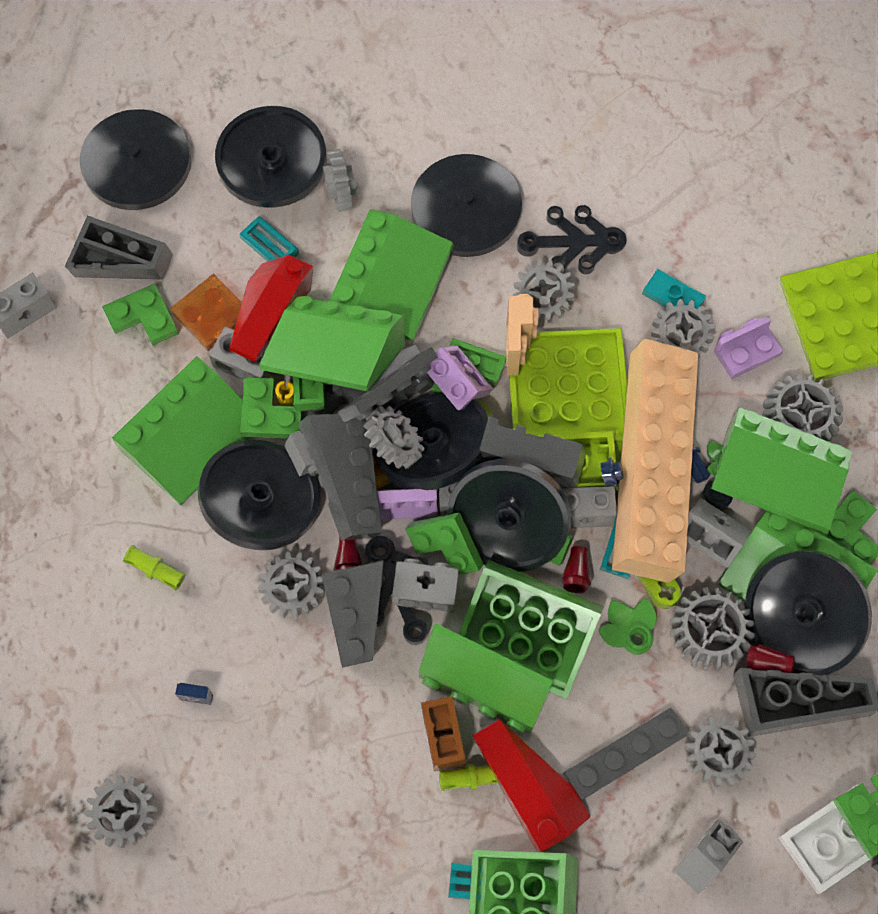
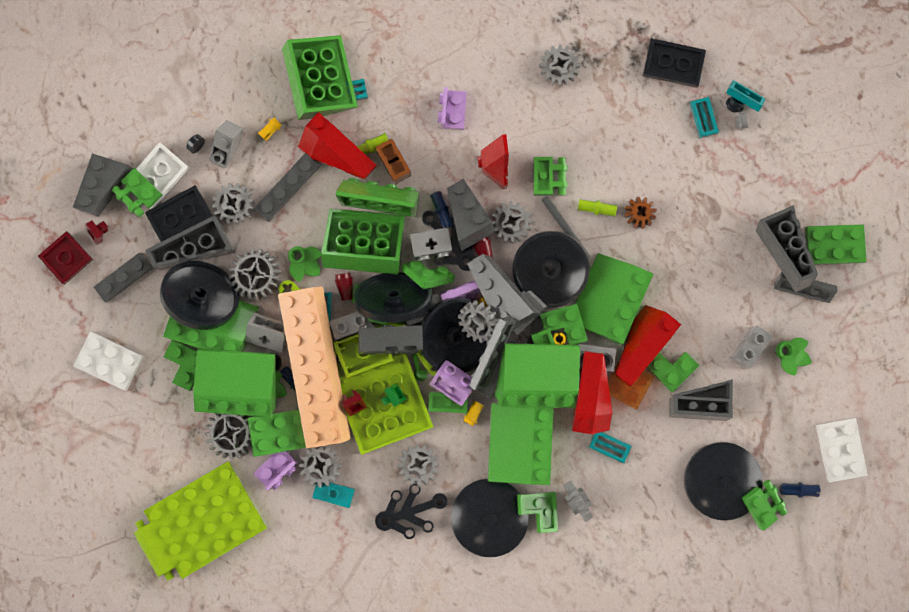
camera: 160 degrees right, 15 degrees up
dark blue tile [175,683,213,705] -> none
black dish [215,106,327,208] -> none
light nougat plate [506,294,538,375] -> none
dark blue plate [600,458,623,487] -> none
dark red cone [747,644,795,673] -> none
none -> black plate [145,185,213,242]
none -> black tile [186,134,205,154]
none -> bright green plate [248,409,306,457]
none -> yellow pin [258,117,282,142]
none -> dark red tile [342,390,367,416]
none -> green tile [381,383,407,407]
none -> bright green hand [412,354,428,381]
none -> dark blue axle [430,191,454,229]
none -> lavender bracket [438,87,467,130]
none -> yellow pin [463,400,484,426]
none -> red wedge [477,134,509,189]
none -> bright green plate [517,492,558,533]
none -> bright green plate [533,157,568,196]
none -> dark grey bar [542,196,591,259]
none -> red wedge [615,305,682,387]
none -> dark orange gear [624,196,657,229]
none -> bright green plate [742,480,788,531]
none -> dark blue axle [780,482,821,498]

